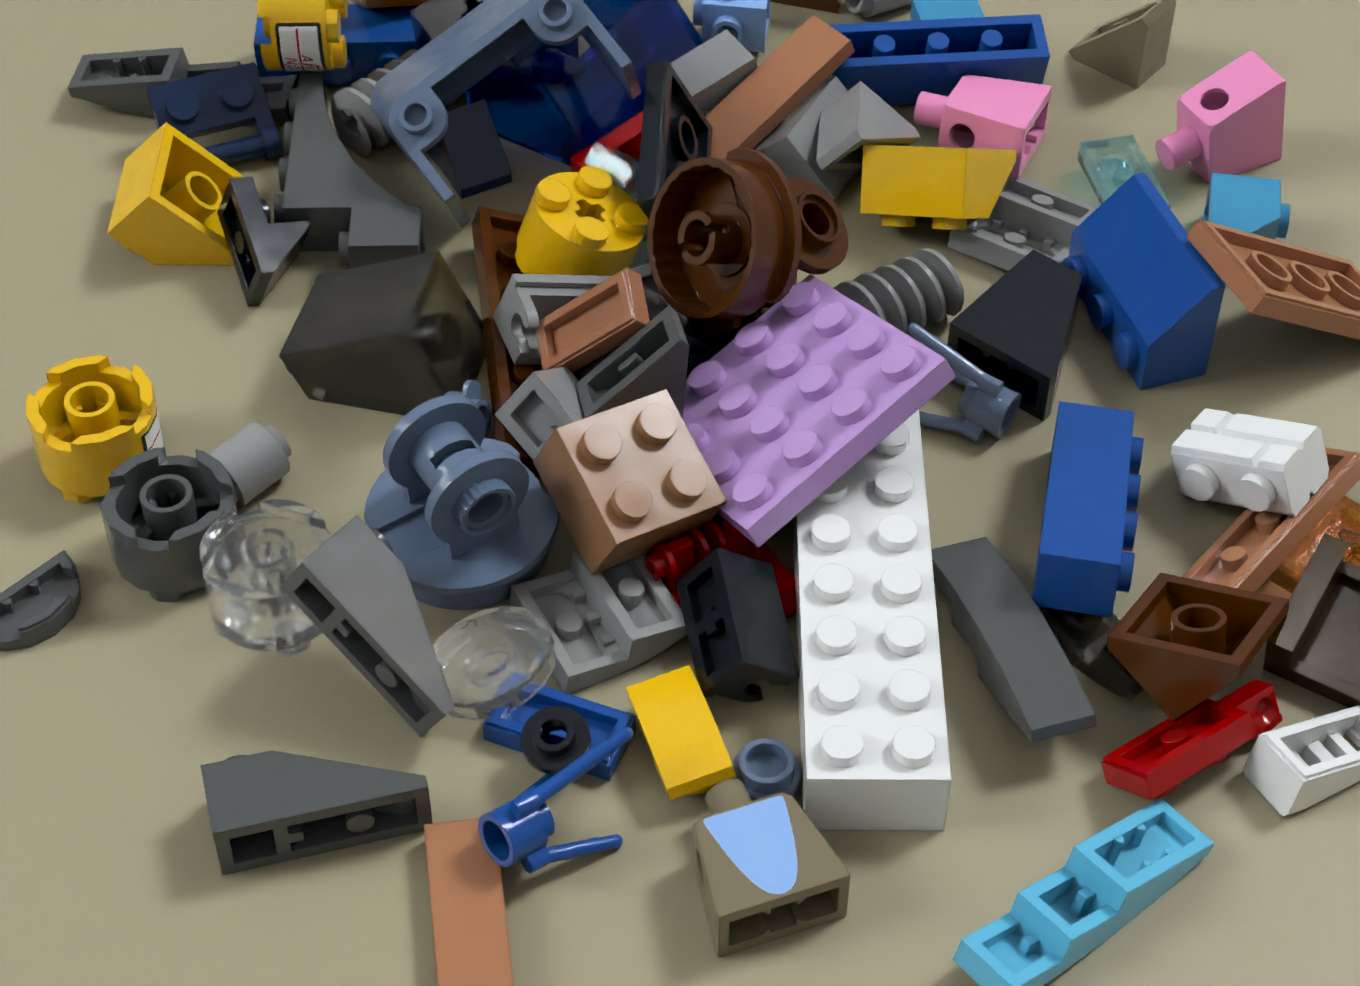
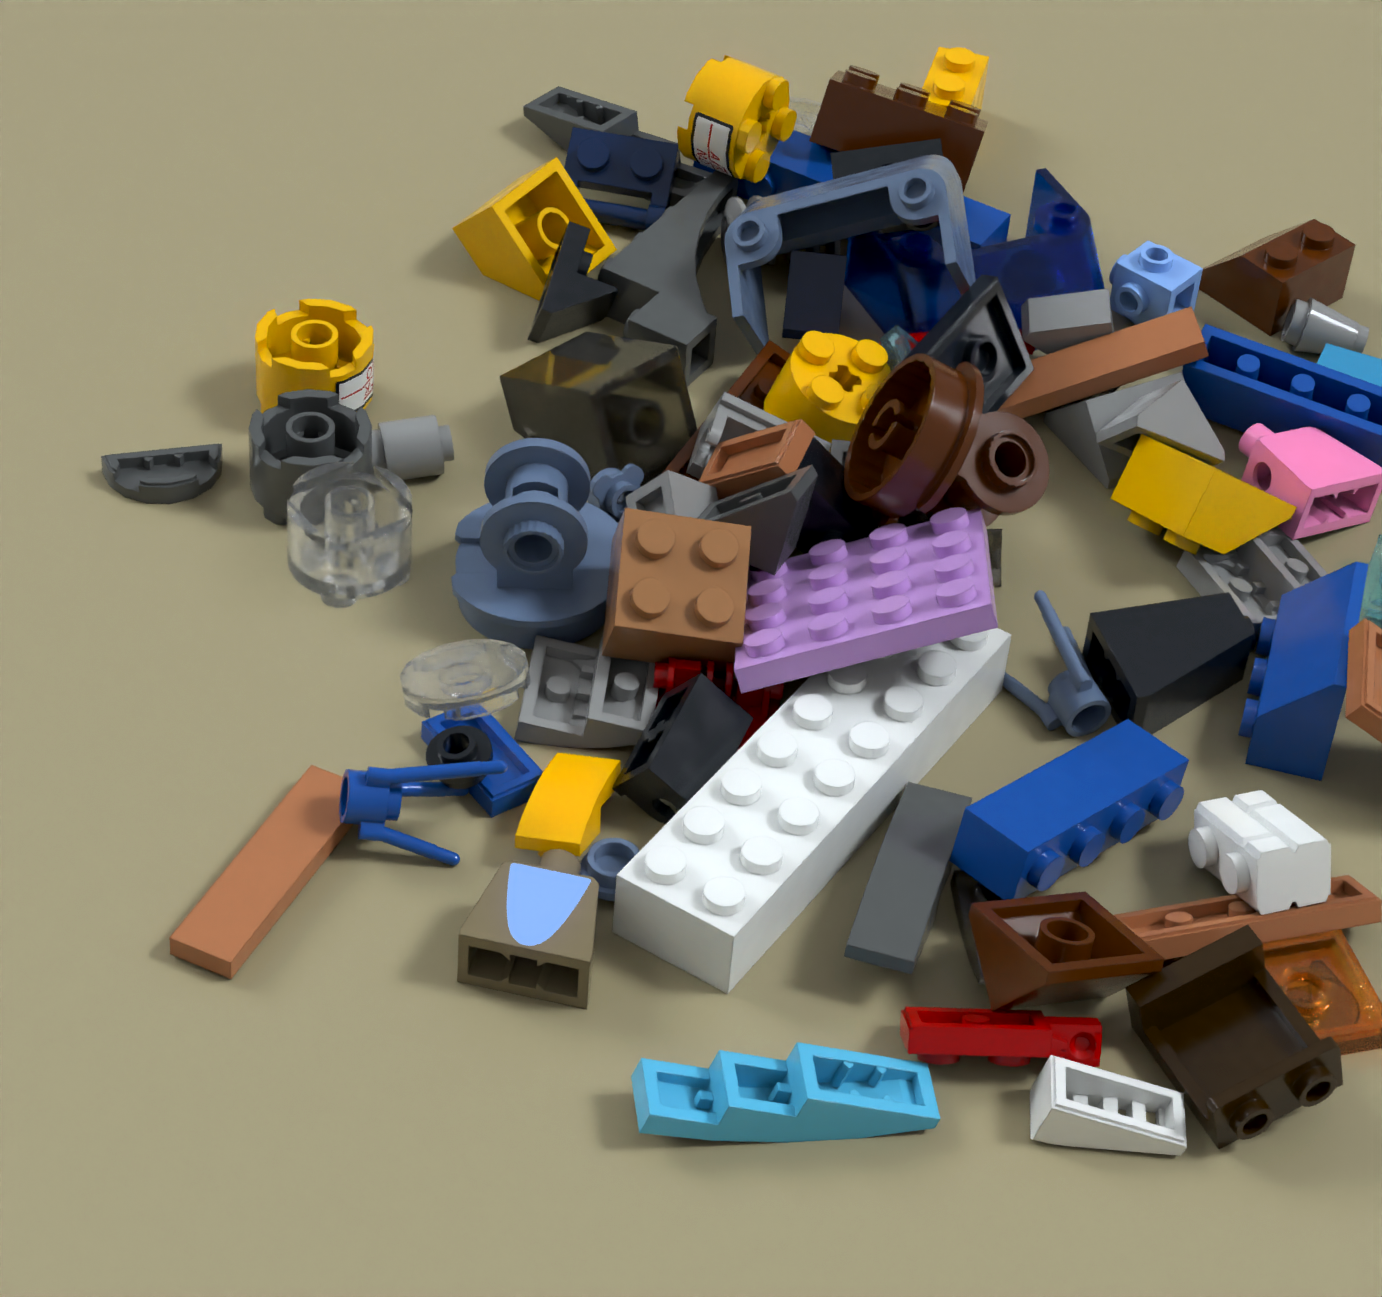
camera: 30 degrees right, 5 degrees down
dark grey slope [200,750,433,875] -> none
slope [280,515,455,737] -> none
light grey piece [834,248,964,333] -> none

